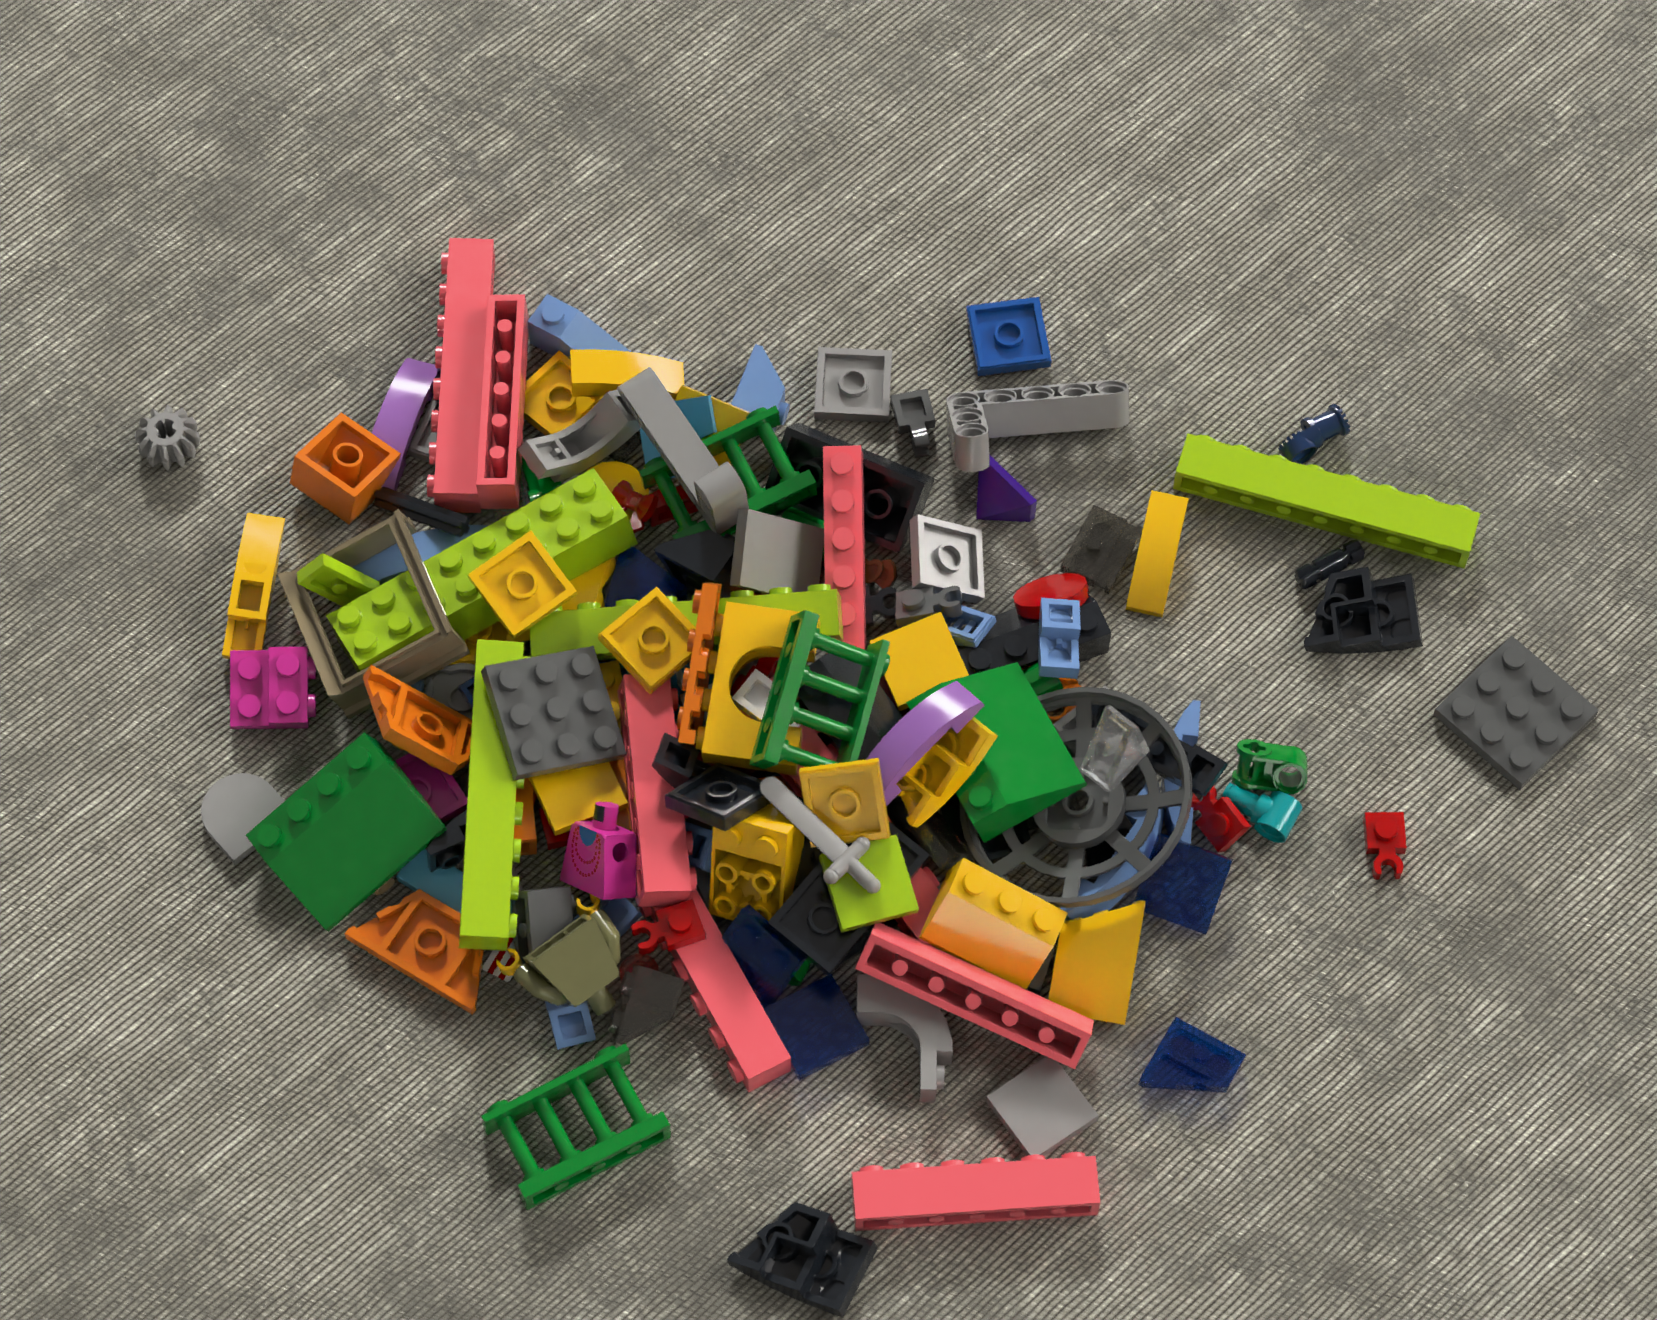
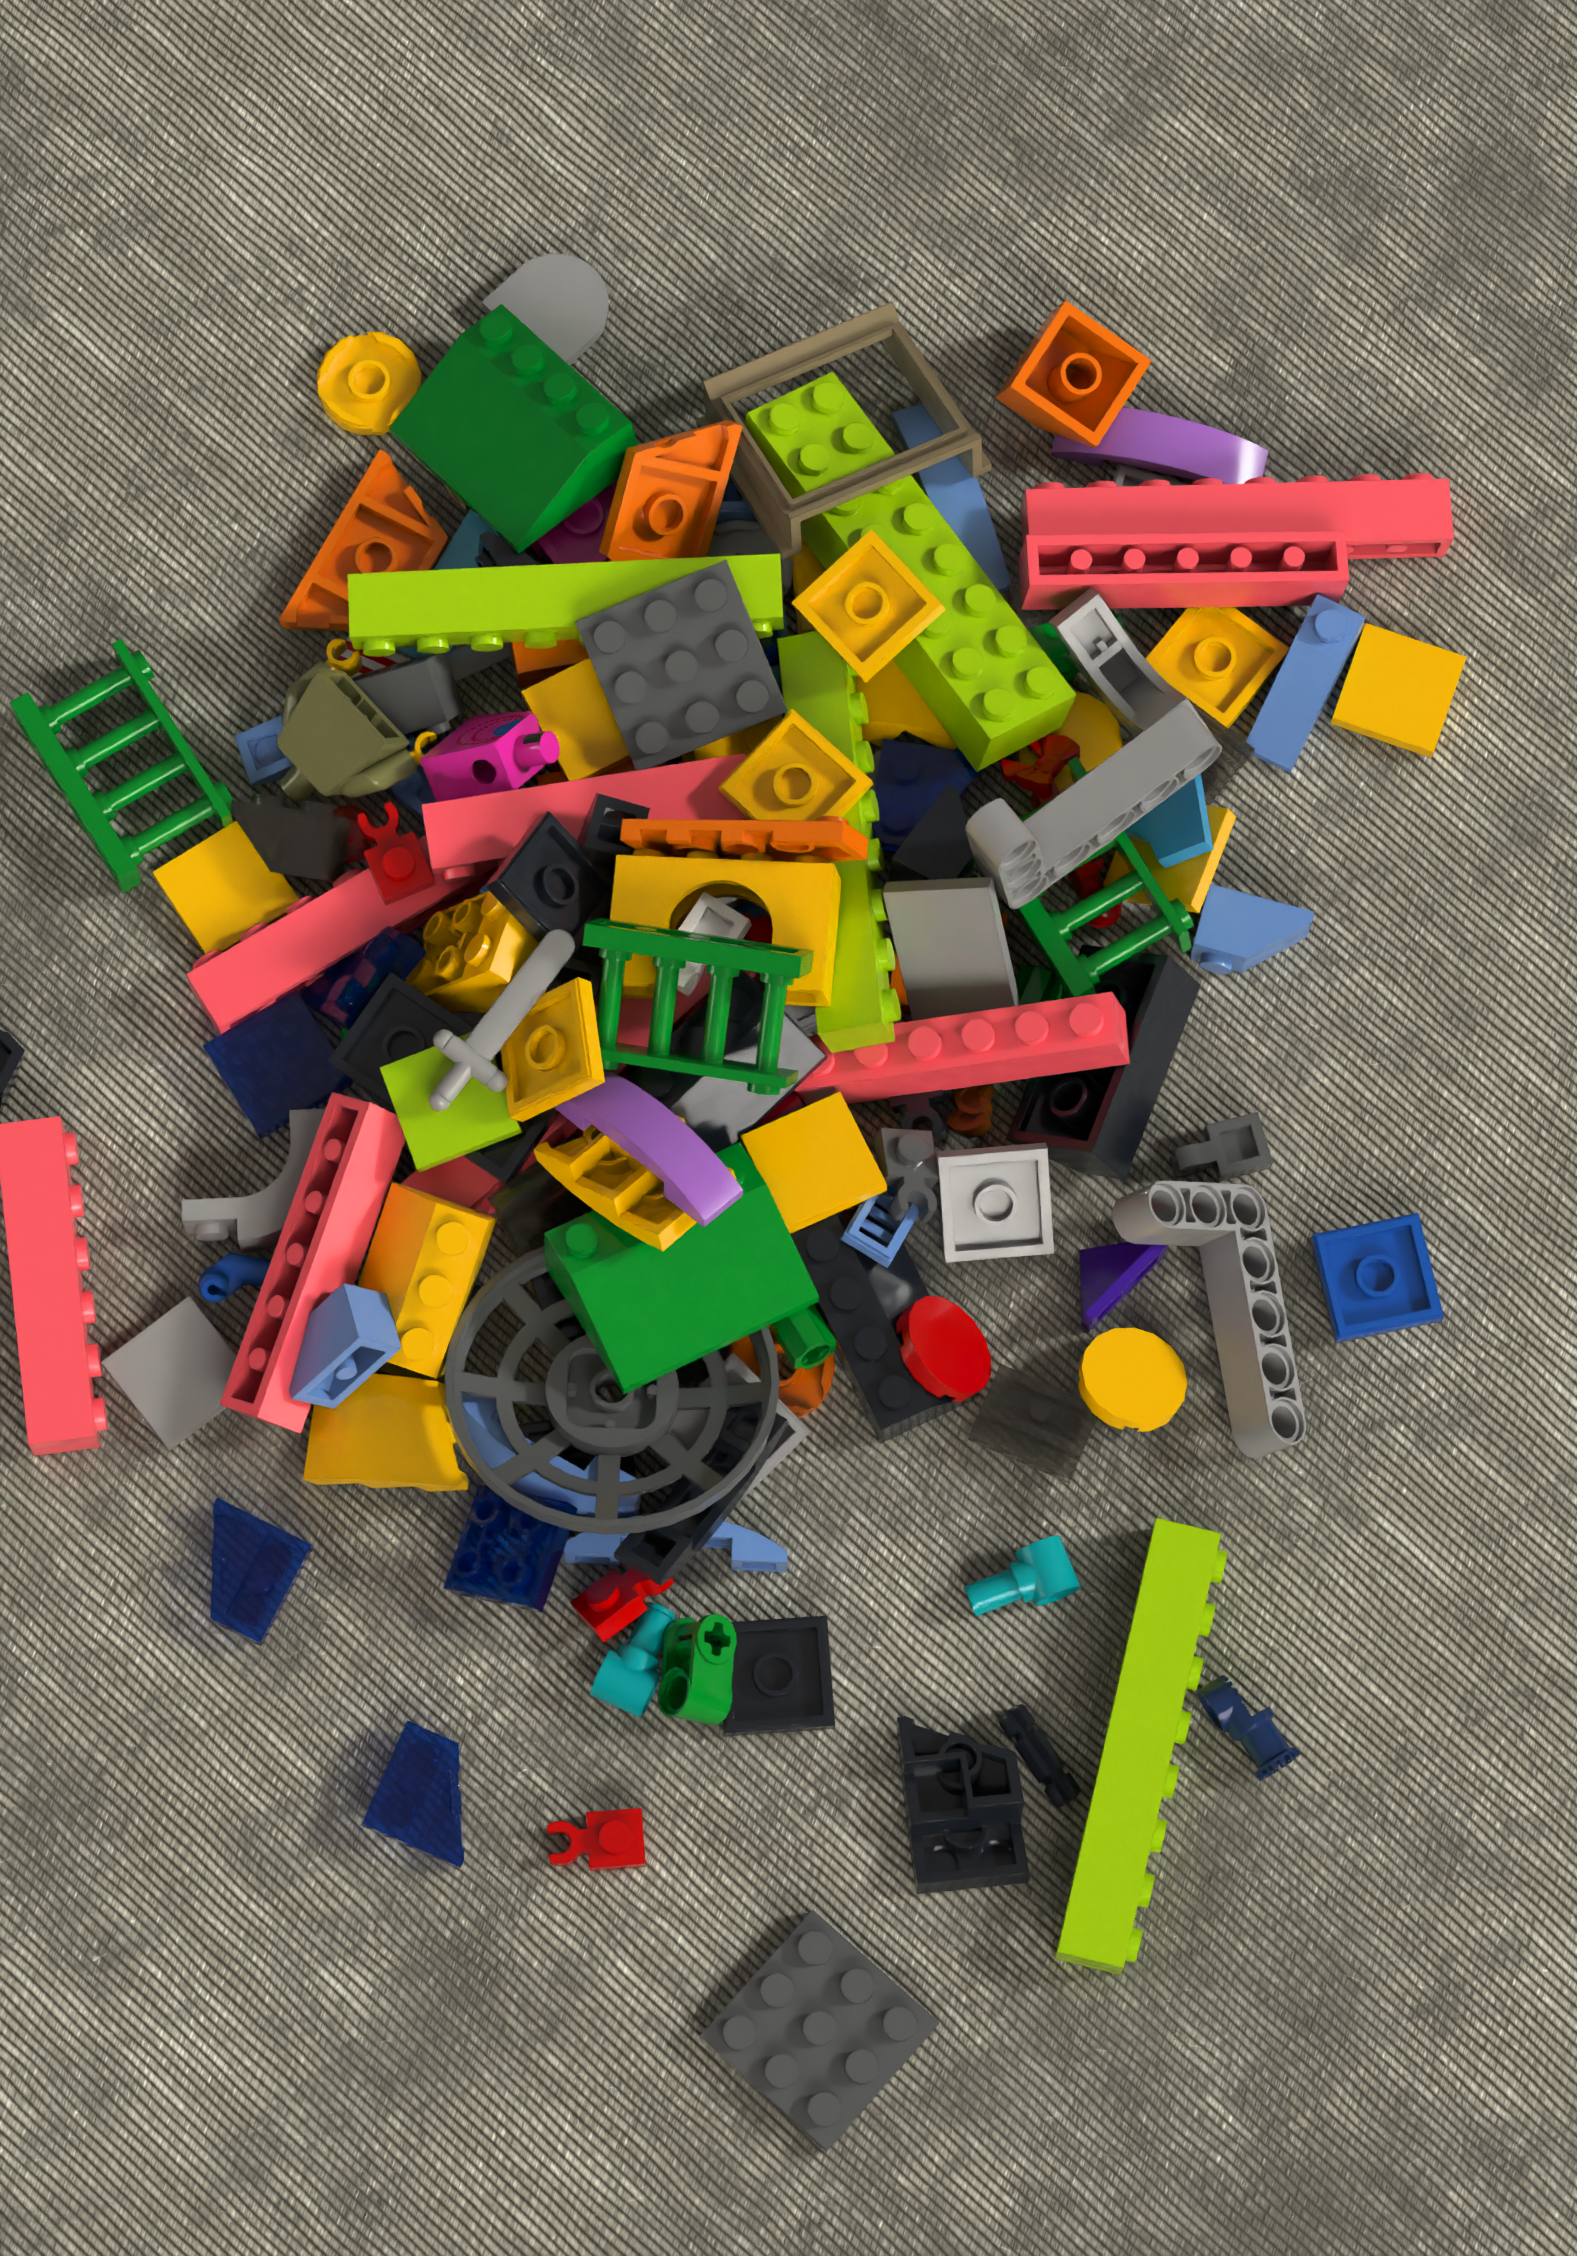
camera: 85 degrees right, 10 degrees up
light grey gear [135,404,200,471] -> none
yellow slope [222,513,285,659] -> none
dark pink plate [230,647,316,729] -> none
lime plate [297,553,380,606] -> none
black axle [374,487,470,537] -> none
yellow slope [570,349,684,400] -> none
light grey tile [814,347,892,423] -> none
medium blue slope [1038,598,1081,679] -> none
clear slope [1080,705,1150,793] -> none
yellow slope [1125,490,1189,618] -> none
none -> yellow tile [152,816,299,955]
none -> blue arm [199,1253,271,1302]
none -> medium blue slope [289,1283,402,1409]
none -> yellow tile [317,332,422,435]
none -> clear blue wing [360,1720,464,1869]
none -> black tile [717,1615,835,1737]
none -> teal pin [964,1535,1081,1617]
none -> yellow tile [1078,1327,1188,1432]
none -> yellow tile [1330,623,1466,758]

